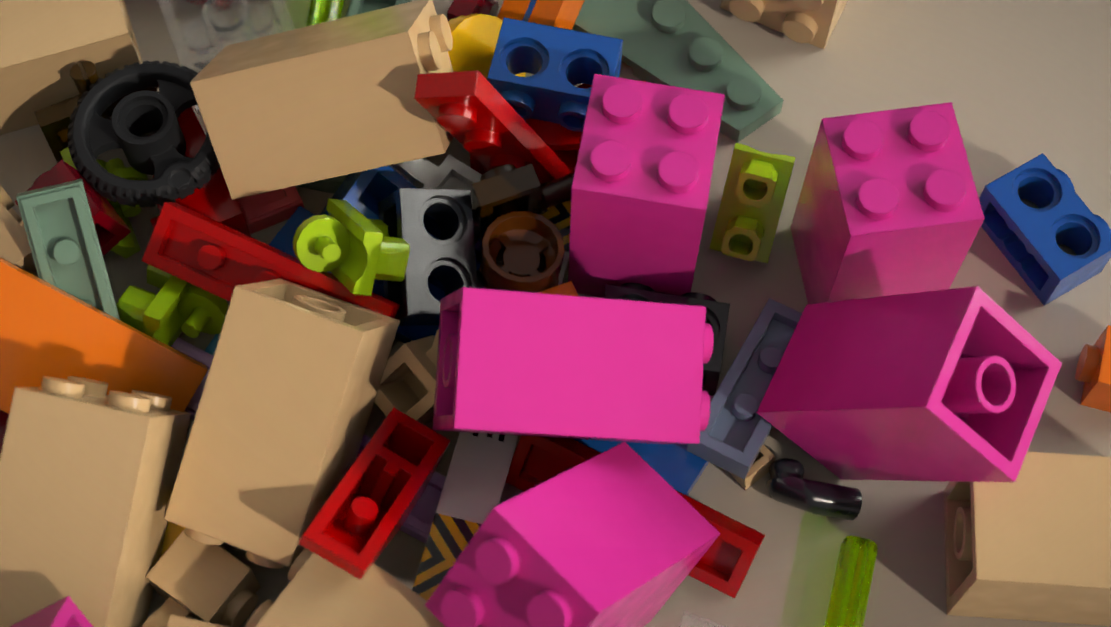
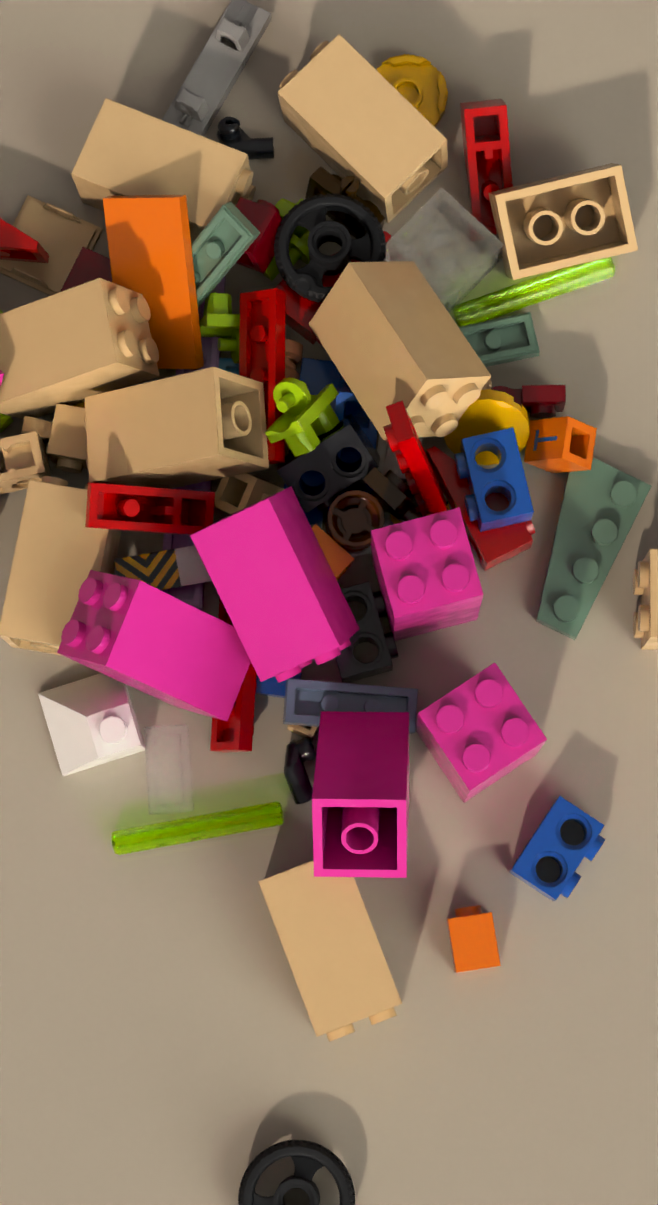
camera: 75 degrees right, 15 degrees up
lime hips [709,143,796,263] -> none

